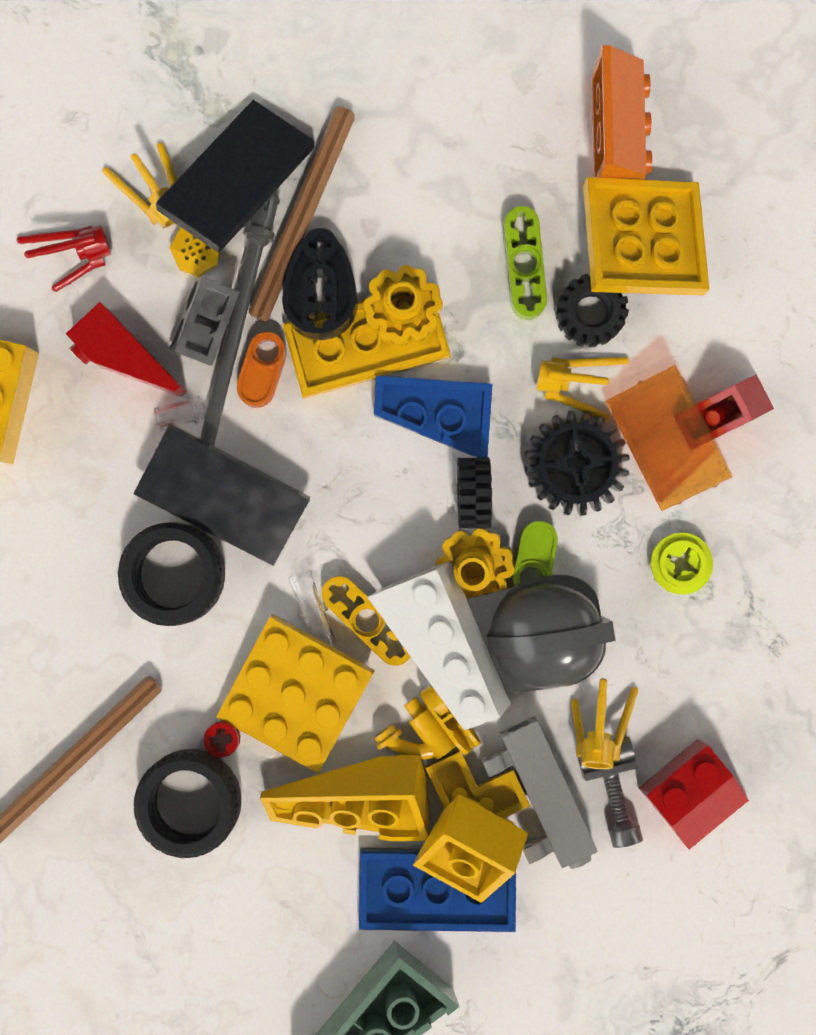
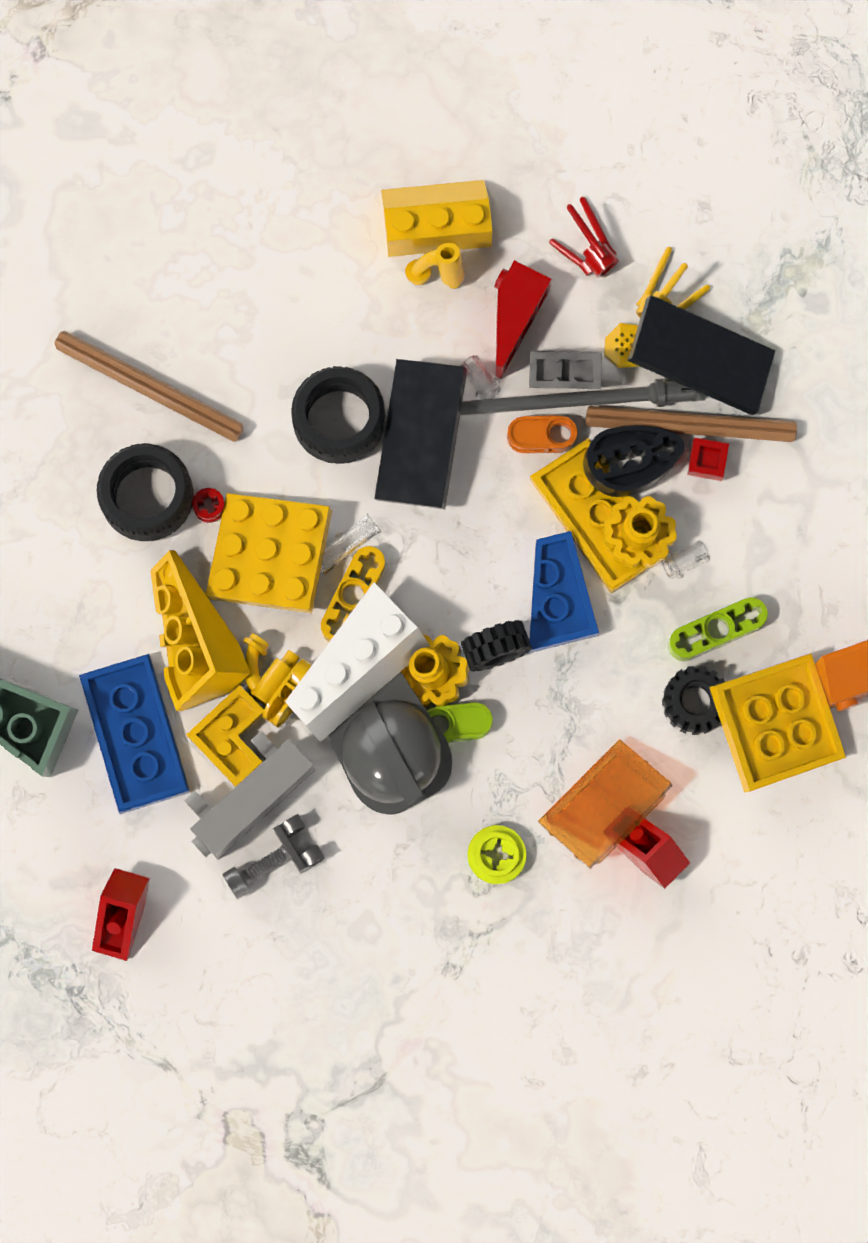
camera: 70 degrees right, 10 degrees down
yellow slope [413,795,528,903] -> none
black gear [524,411,630,516] -> none
yellow plant [536,357,629,421] -> none
yellow plant [571,678,638,769] -> none
red slope [638,739,749,850] -> none
none -> red slope [92,868,150,961]
none -> yellow plant [405,242,465,289]
none -> clear pin [662,540,710,579]
none -> red plate [687,437,729,481]

